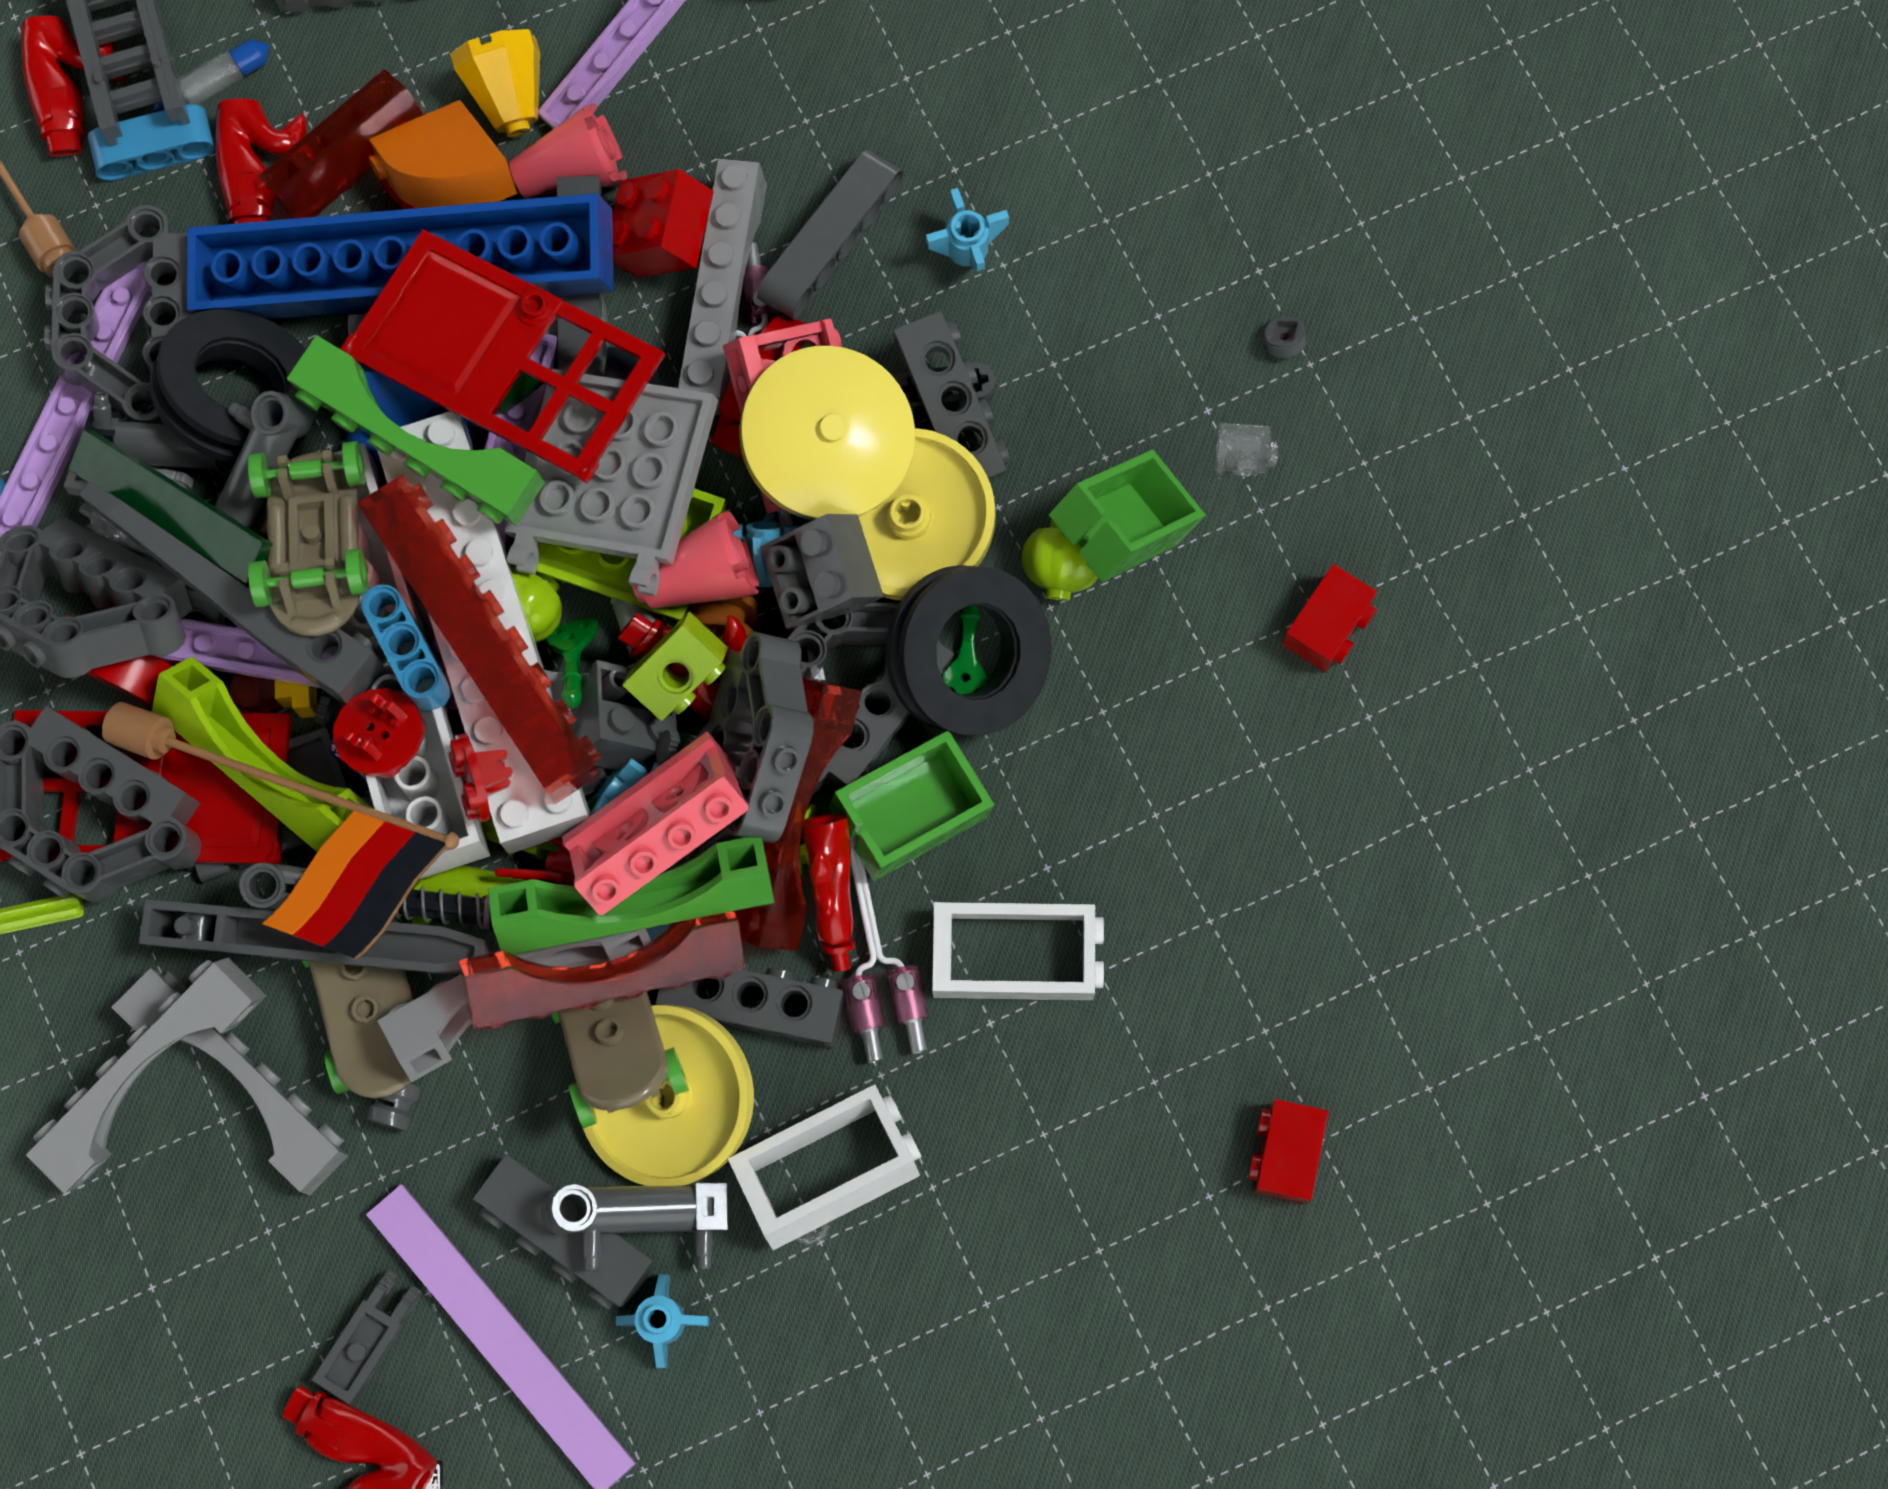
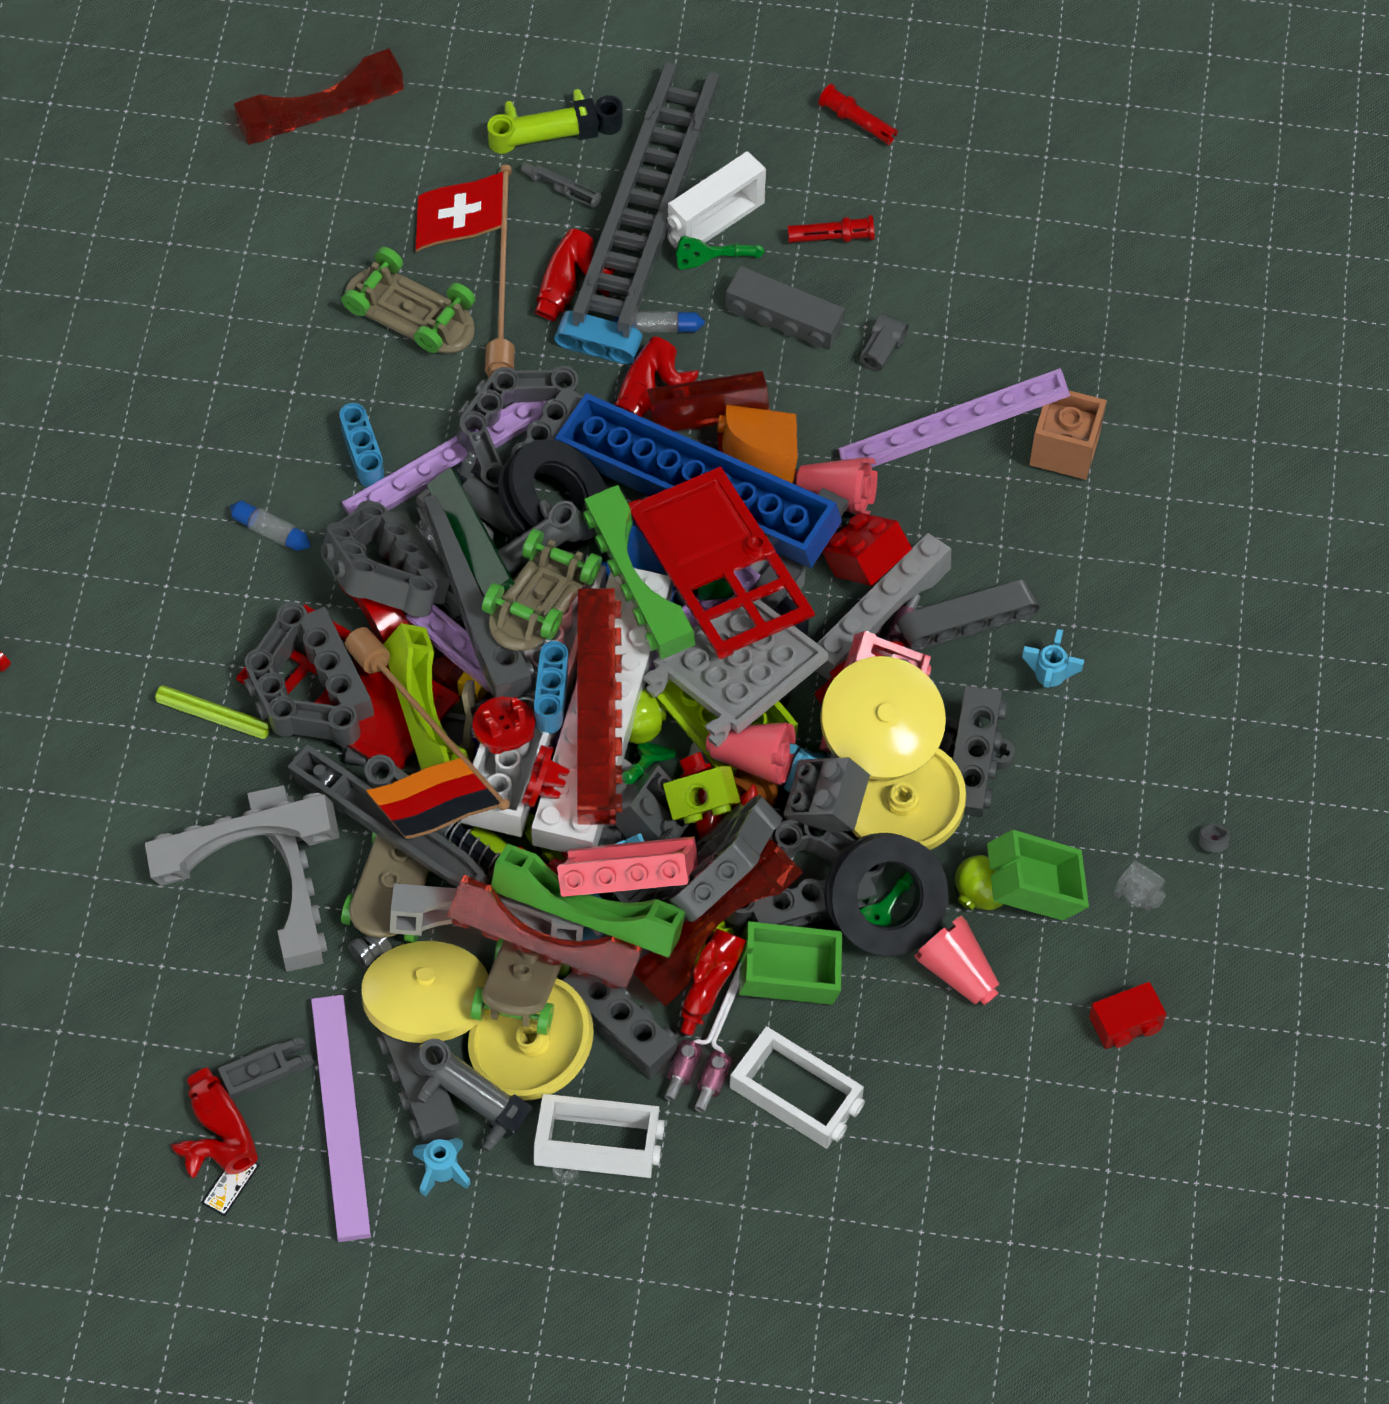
camera: 30 degrees right, 15 degrees down
yellow cone [450,29,541,137] -> none
red brick [1248,1099,1329,1204] -> none
none -> light yellow dish [361,941,488,1043]
none -> dark tan piece [460,680,476,764]
none -> coral cone [914,916,1000,1006]

